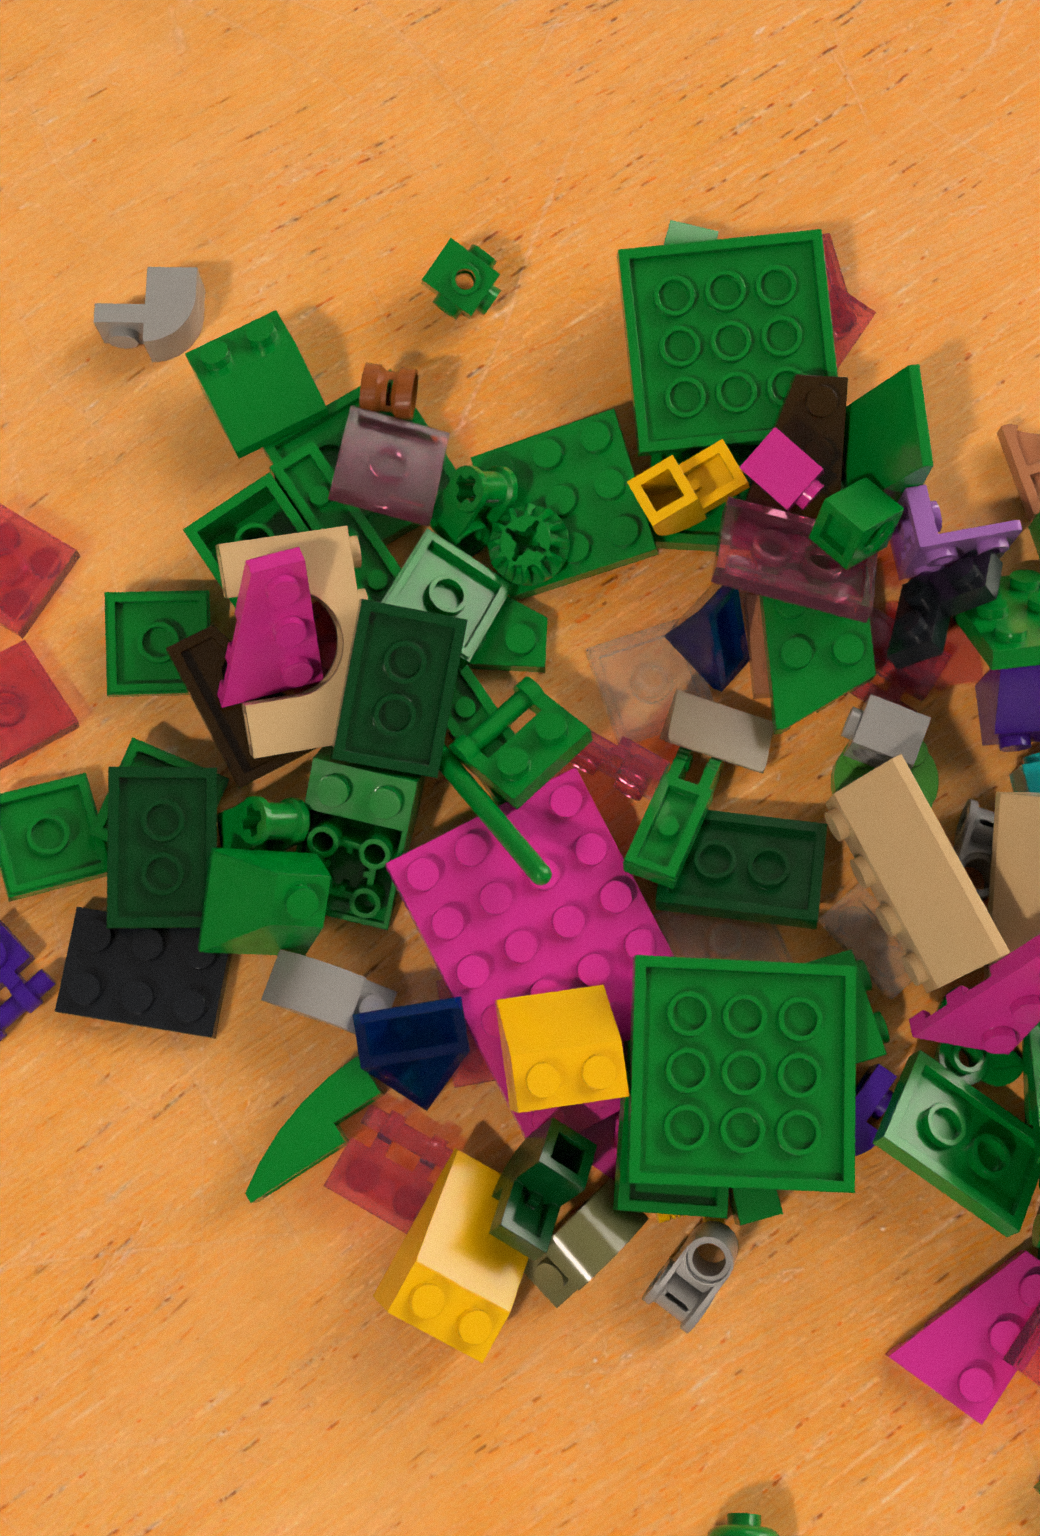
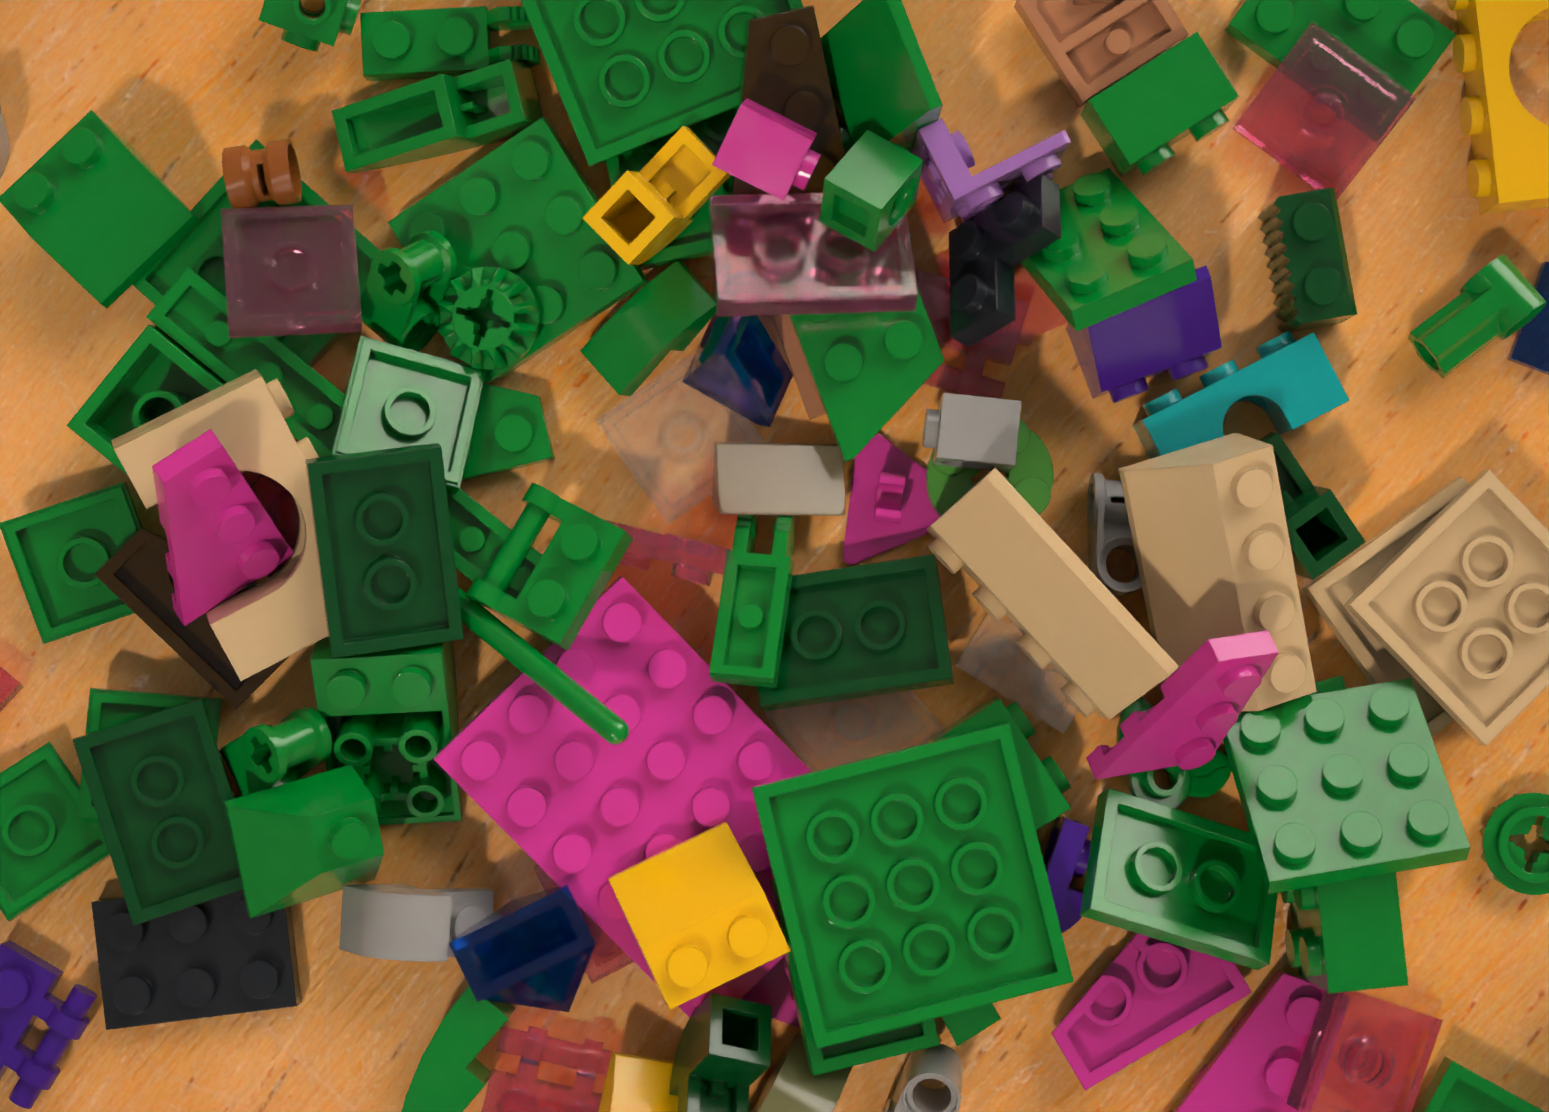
camera: 20 degrees left, 10 degrees up
none -> green slope [332,59,543,173]
none -> green hinge [360,6,540,81]
none -> green slope [580,261,722,396]
none -> dark pink piece [842,433,939,565]
none -> dark pink wing [1051,933,1252,1090]

